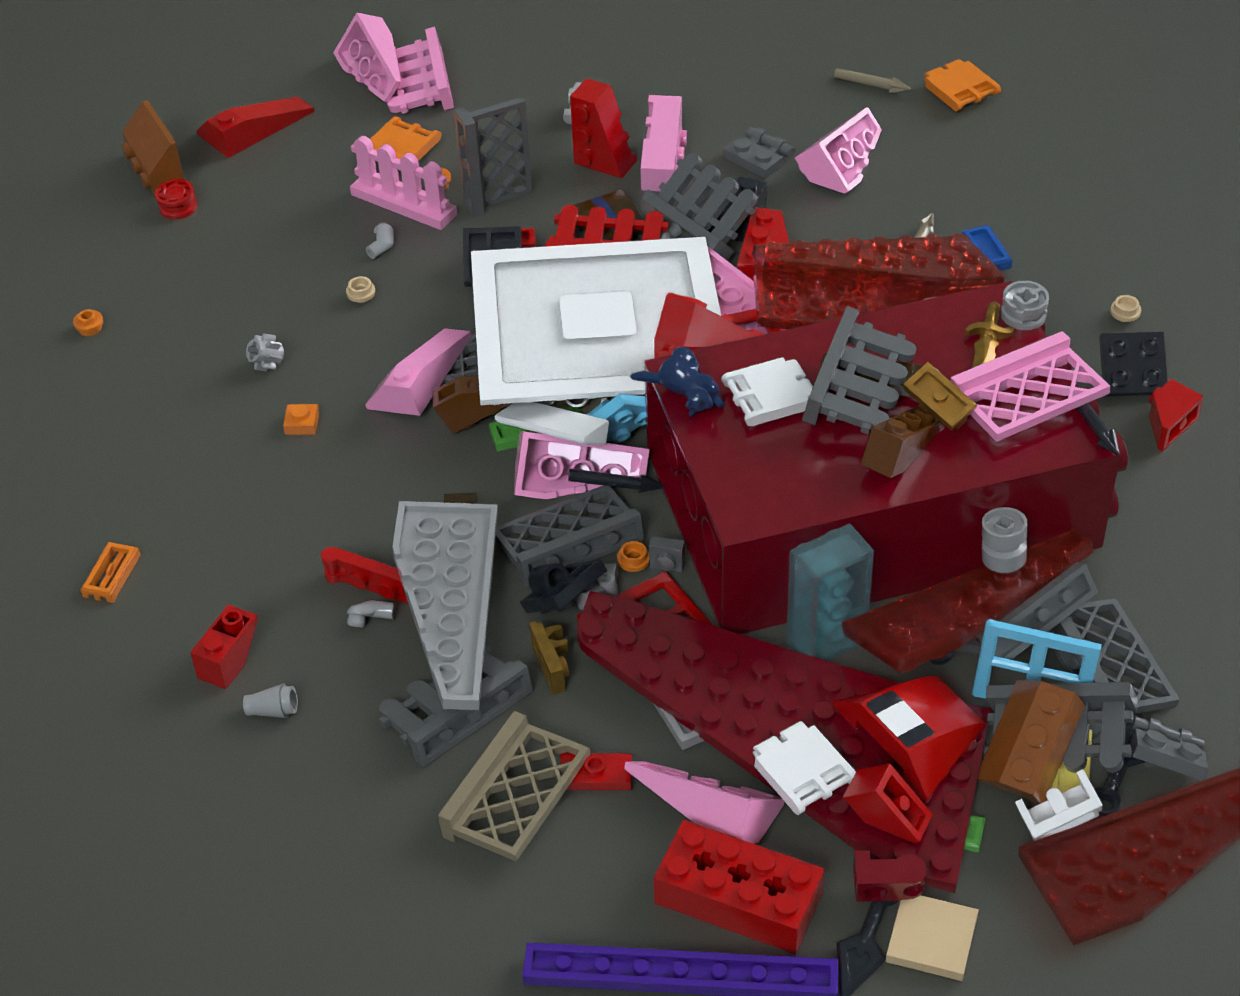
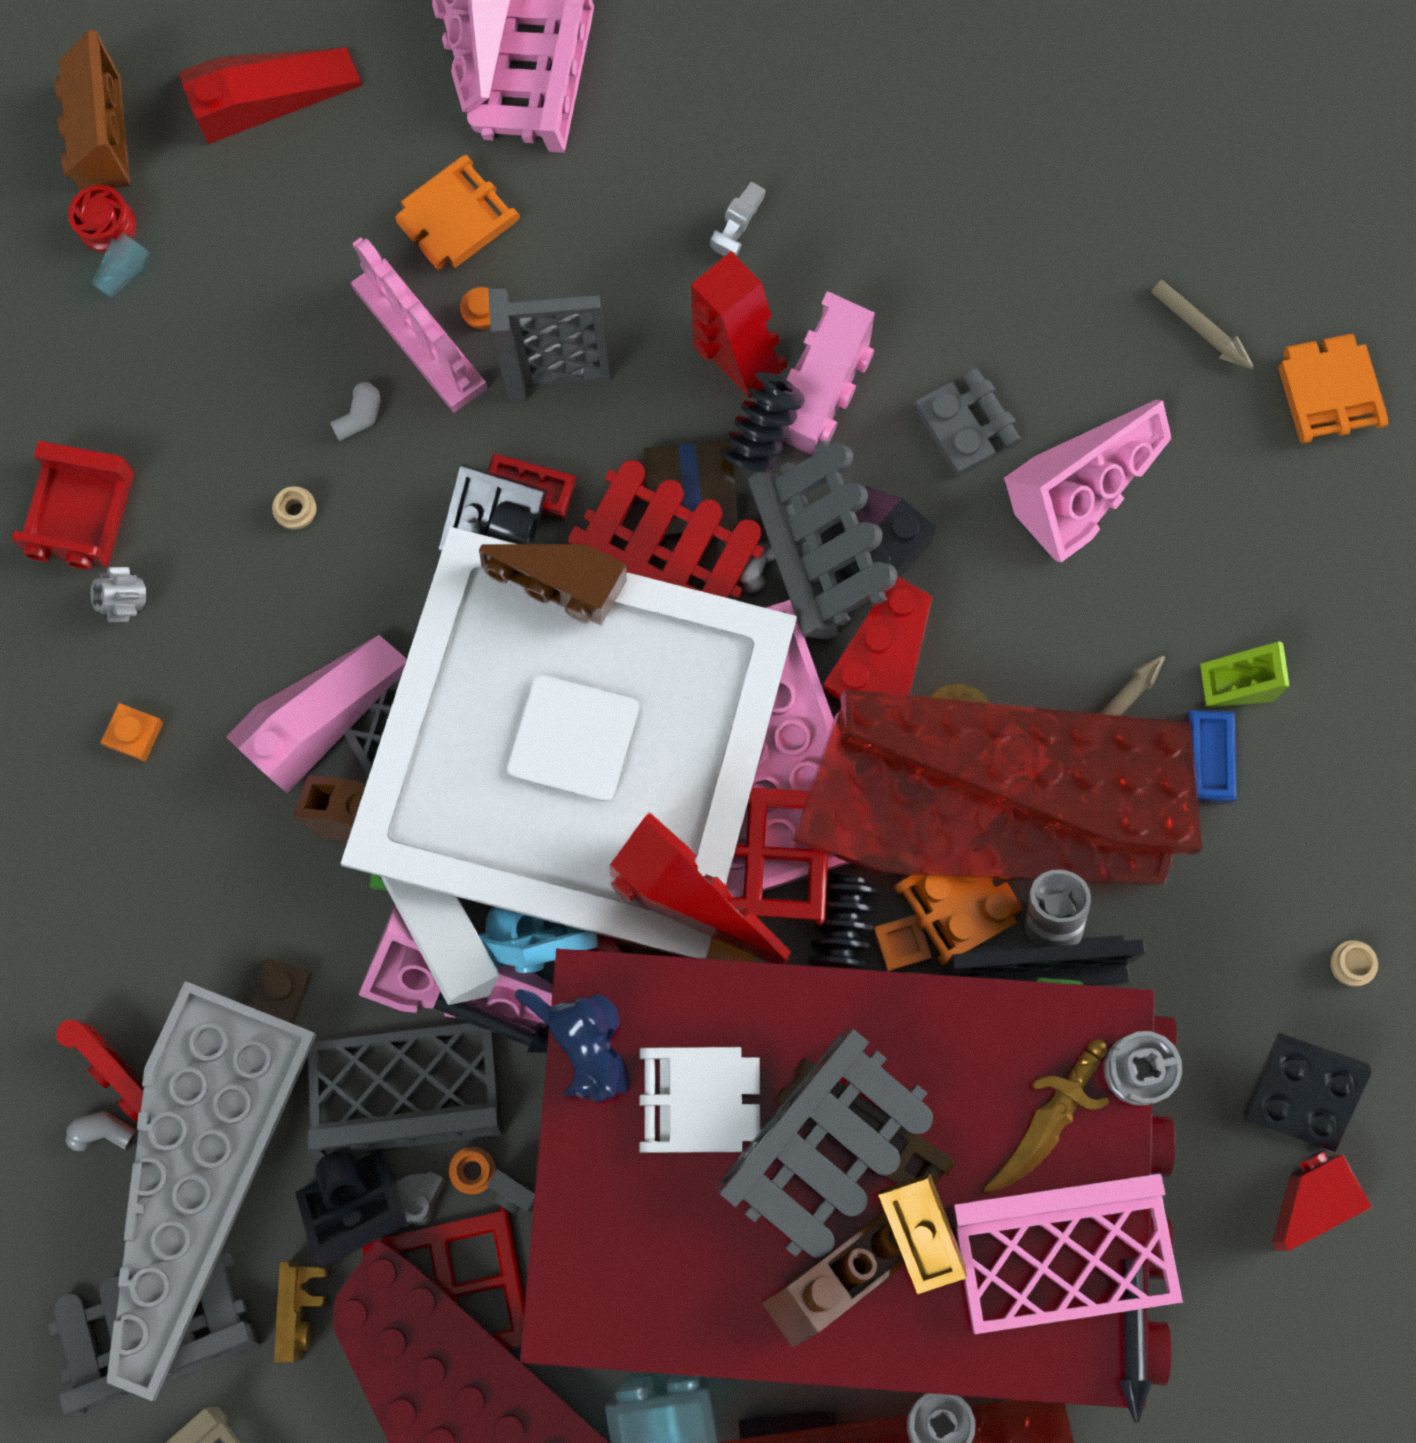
camera: 20 degrees right, 30 degrees up
none -> red panel [11,441,135,570]
none -> clear light blue cone [91,232,151,299]
none -> reddish brown slope [479,544,627,626]
none -> black piece [720,372,805,472]
none -> lime slope [1200,642,1290,707]

